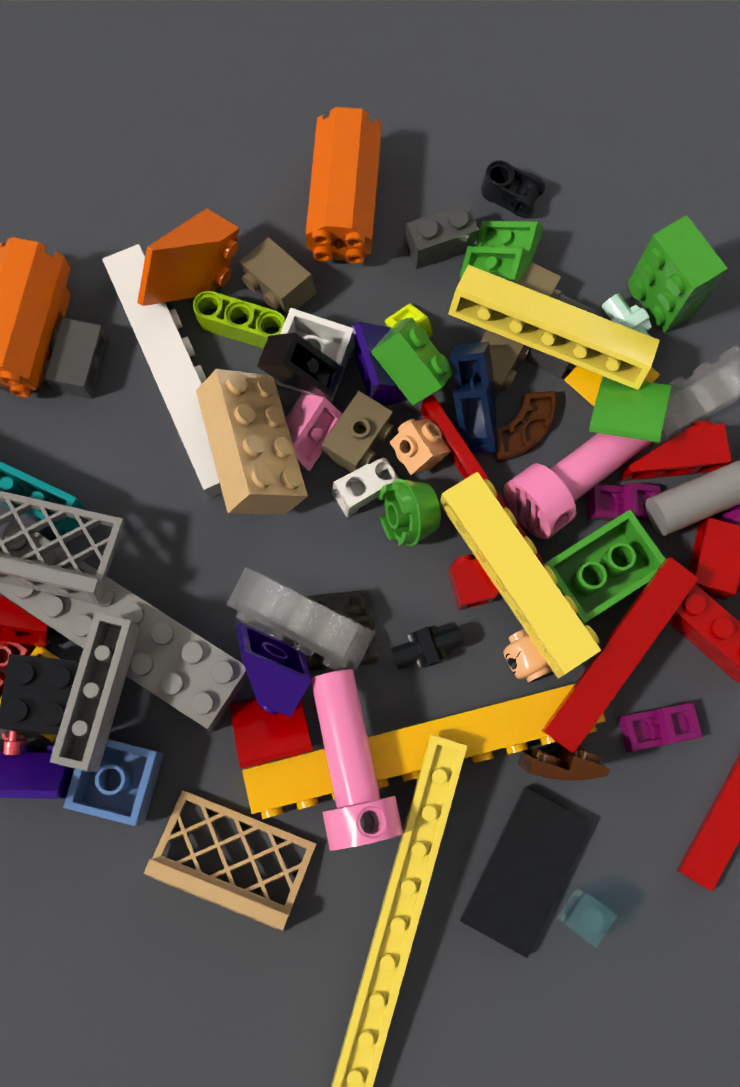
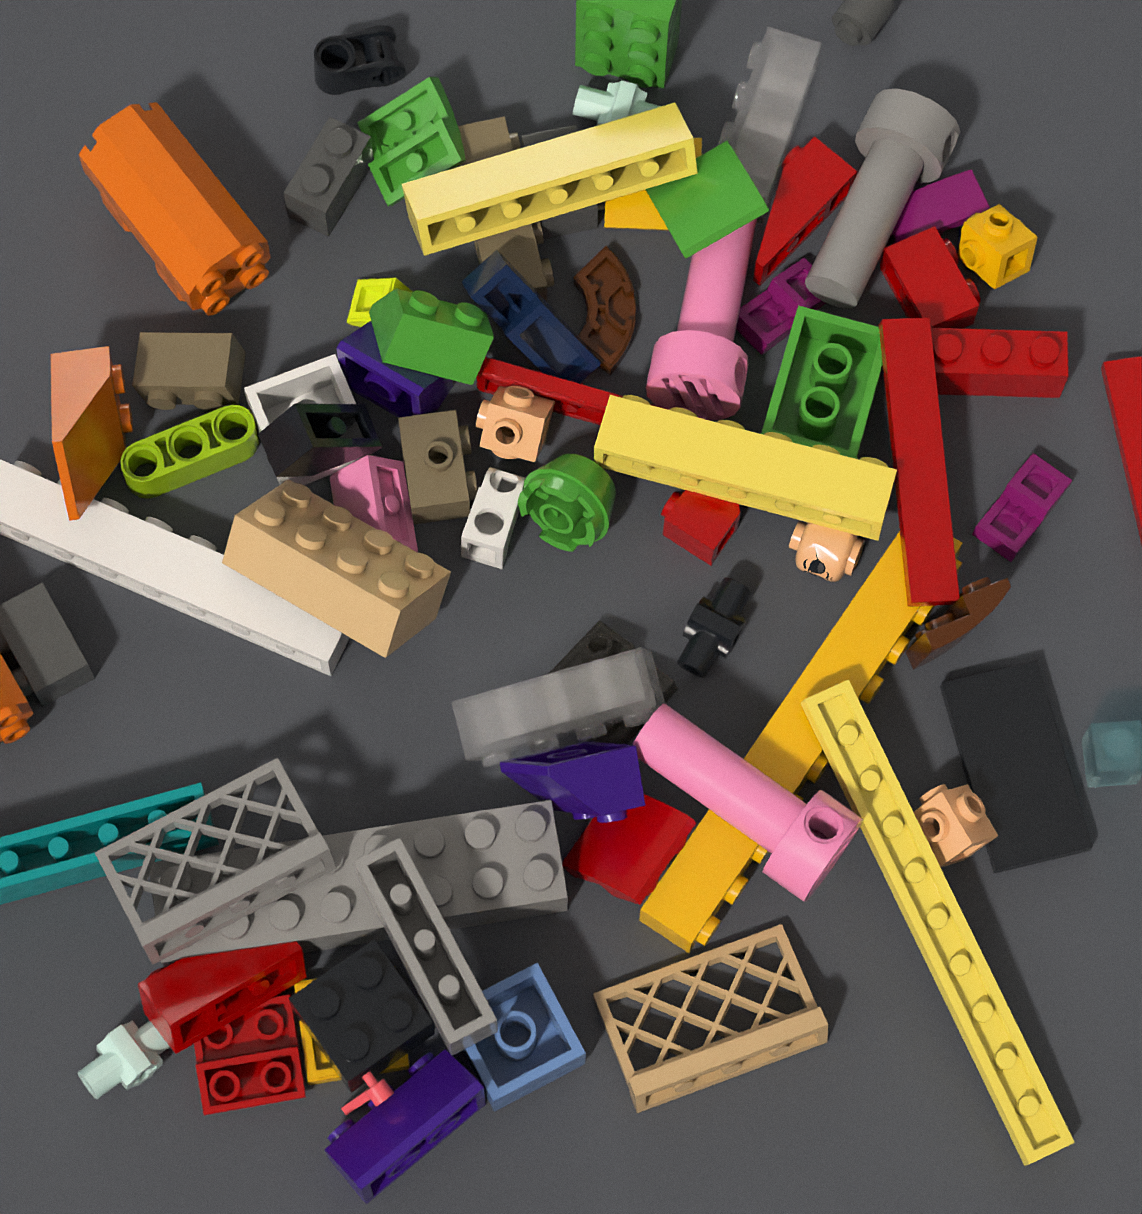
camera: 40 degrees left, 5 degrees down
none -> light nougat brick [914,784,998,867]

